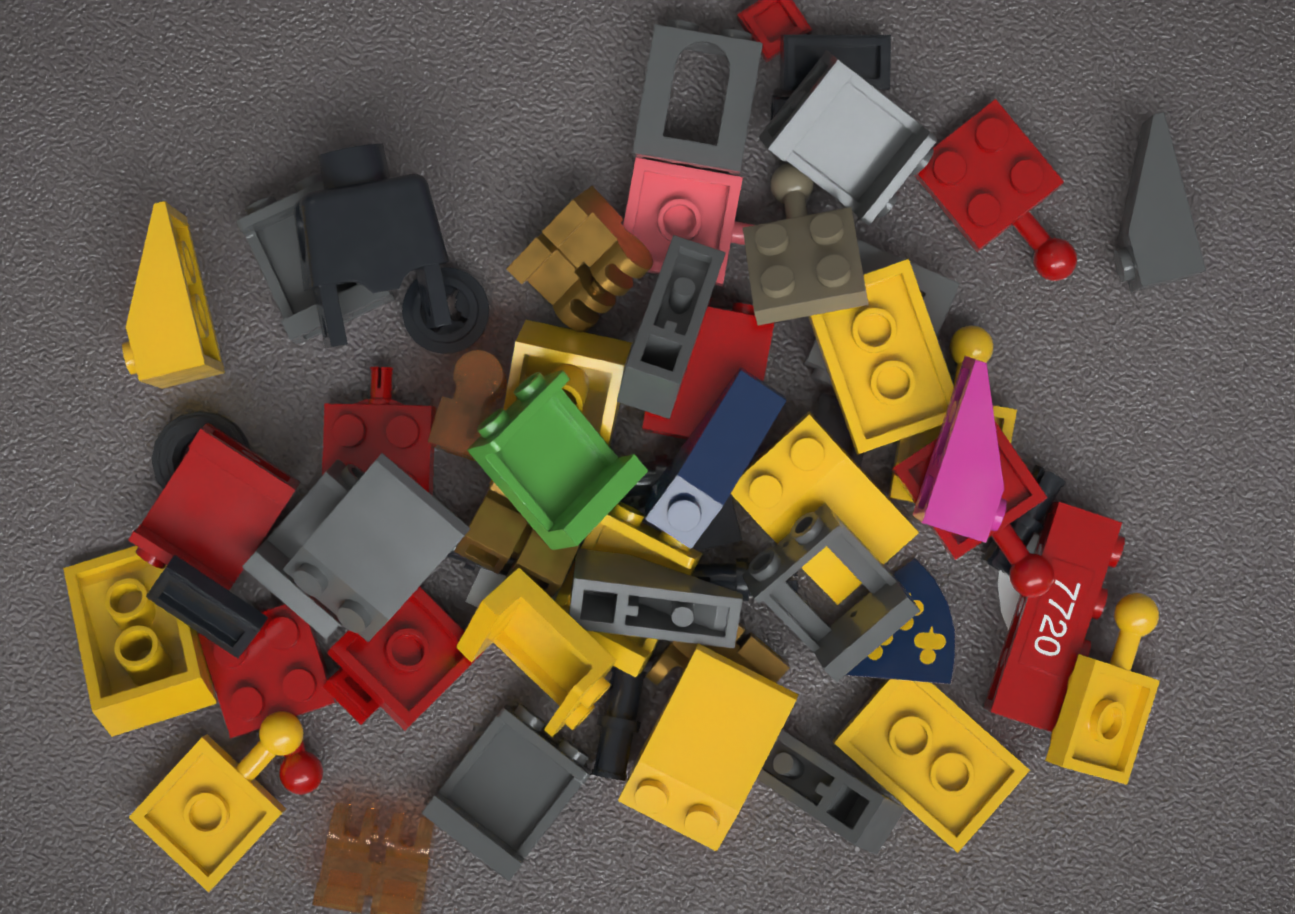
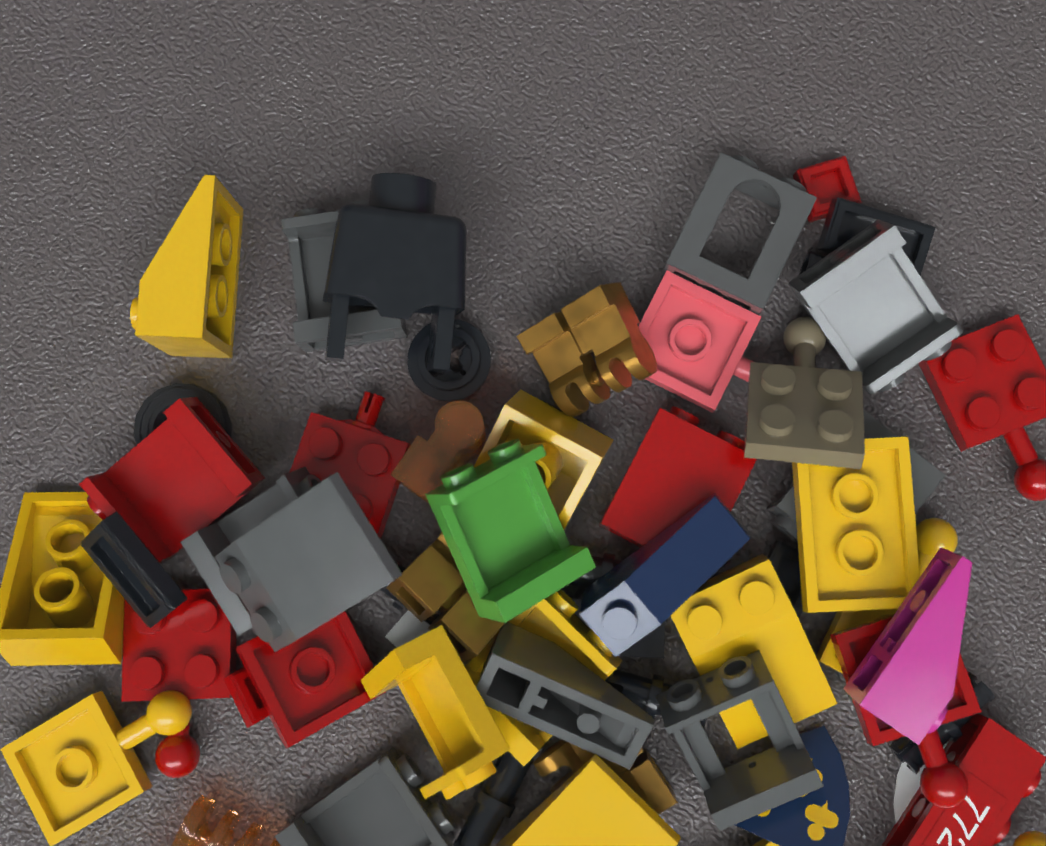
camera: 25 degrees right, 5 degrees down
dark grey slope [617,235,726,419] -> none

